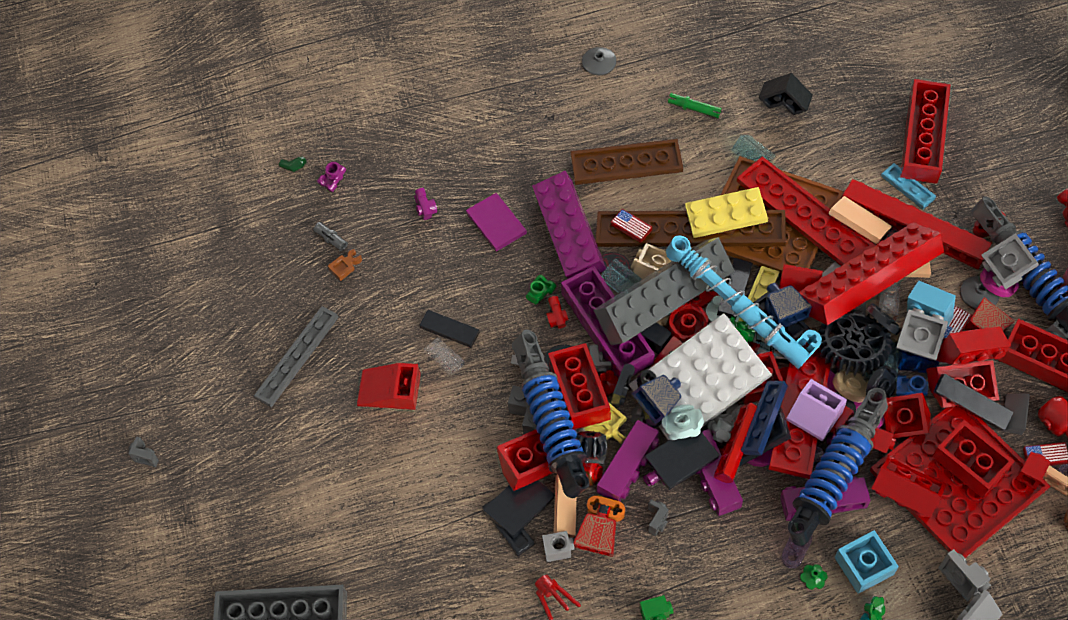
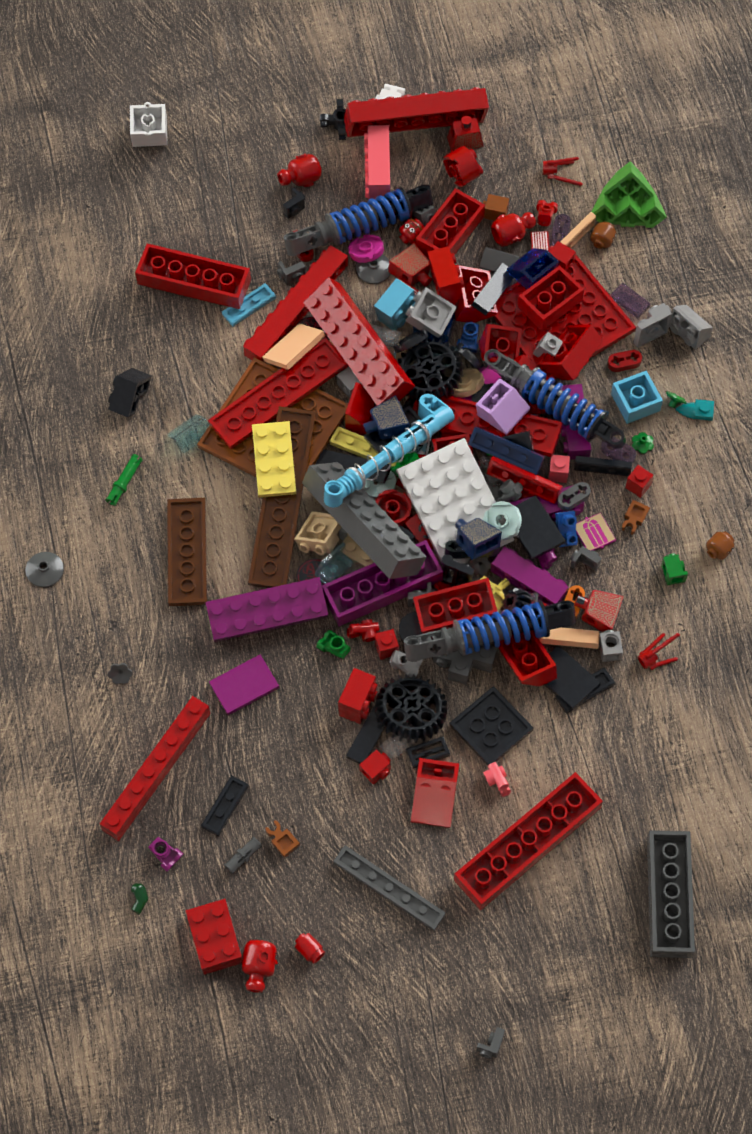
camera: 90 degrees left, 5 degrees up
magenta plate [414,188,437,220] -> none
tile [611,209,653,243] -> none
light grey plate [982,233,1039,290] -> none
none -> red brick [100,696,211,841]
none -> dark grey plant [108,663,133,684]
none -> red brick [185,899,242,975]
none -> black tile [201,775,249,837]
none -> red piece [242,940,278,993]
none -> dark grey bracket [277,261,306,285]
none -> black bracket [283,187,305,219]
none -> red brick [295,933,325,964]
none -> red brick [338,668,378,724]
none -> red brick [359,749,391,785]
none -> red brick [375,629,399,660]
none -> black gear [375,674,448,743]
none -> red head [399,218,424,245]
none -> black tile [406,736,450,769]
none -> black plate [449,686,533,766]
none -> red brick [454,772,603,911]
none -> coral plate [483,762,511,797]
none -> clear blue slope [507,248,559,289]
none -> light grey bracket [533,332,563,358]
none -> coral brick [548,455,570,483]
none -> blue hips [555,510,578,547]
none -> dark grey beam [557,482,591,511]
none -> black tile [574,456,632,476]
none -> piece [576,513,616,551]
none -> red beam [607,350,642,372]
none -> clear purple plate [611,282,650,318]
none -> dark orange plate [622,500,650,535]
none -> red brick [625,465,654,498]

